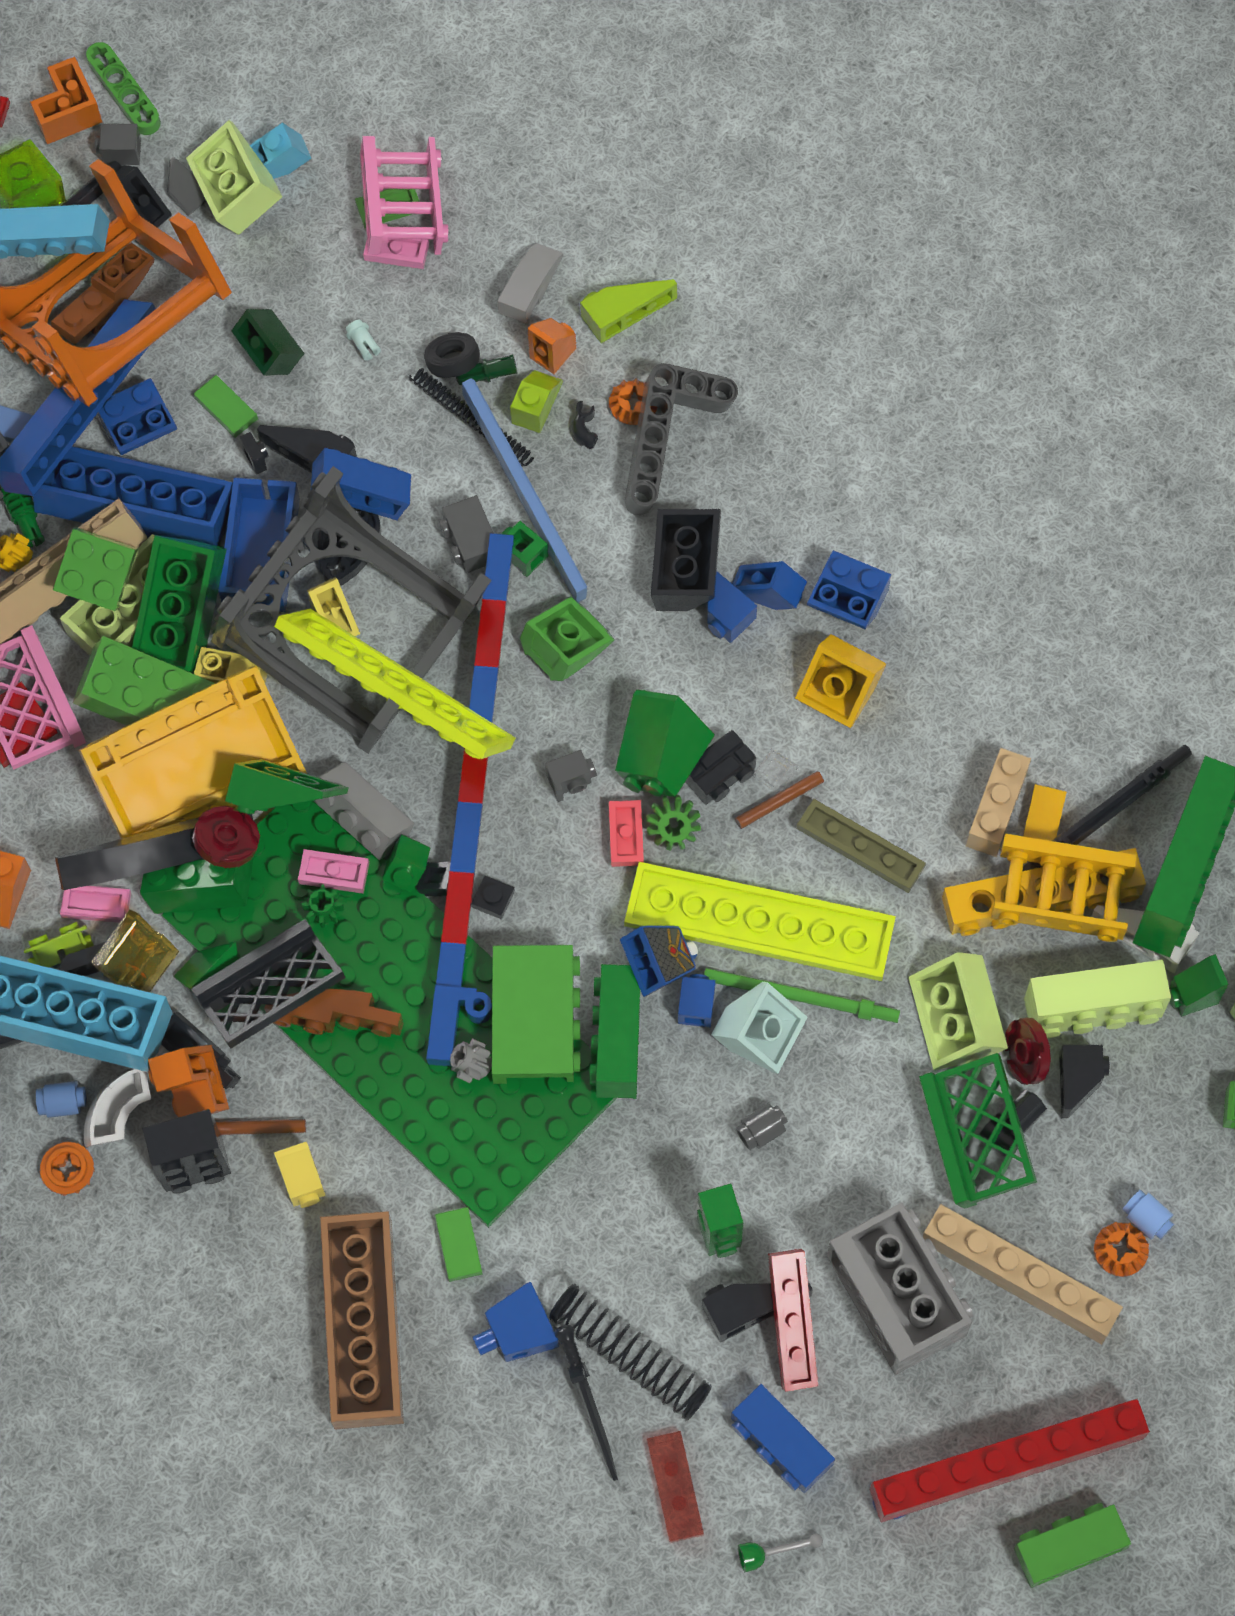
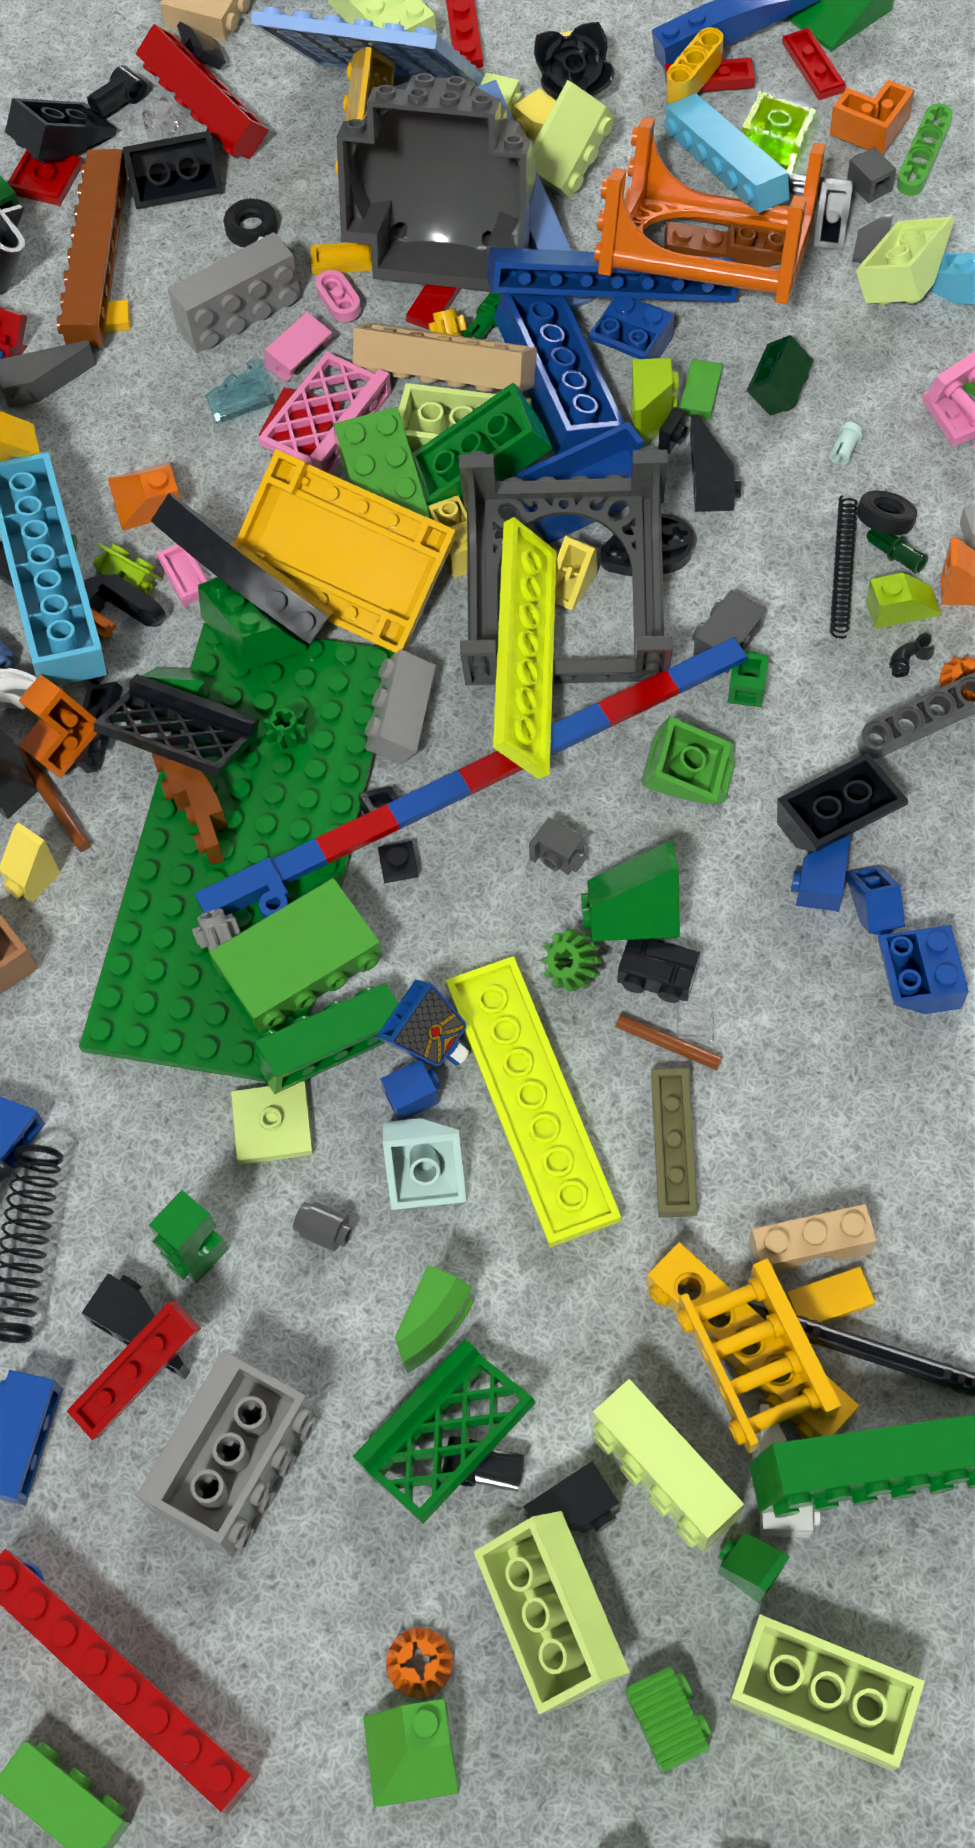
camera: 60 degrees right, 5 degrees down
bright green brick [53,527,138,611] -> none
clear yellow slope [91,909,180,992] -> none
dark red tile [192,806,260,868] -> none
green slope [225,759,349,814] -> none
bright pink plate [298,849,369,894] -> none
blue brick [311,448,411,520] -> none
green brick [382,834,431,893] -> none
bright green tile [435,1207,483,1282] -> none
medium blue tile [462,378,587,602] -> none
coral plate [609,800,644,867] -> none
bright green bar [704,968,900,1023] -> none
yellow slope [795,634,887,728] -> none
yellowish green slope [908,952,1008,1070] -> none
tan brick [923,1204,1123,1345] -> none
dark red tile [1005,1017,1051,1085] -> none
light blue brick [1122,1190,1174,1240] -> none
none -> yellowish green plate [231,1081,313,1165]
none -> bright green slope [363,1699,459,1808]
none -> bright green slope [395,1265,474,1374]
none -> yellowish green brick [473,1511,630,1715]
none -> lime slope [631,358,678,447]

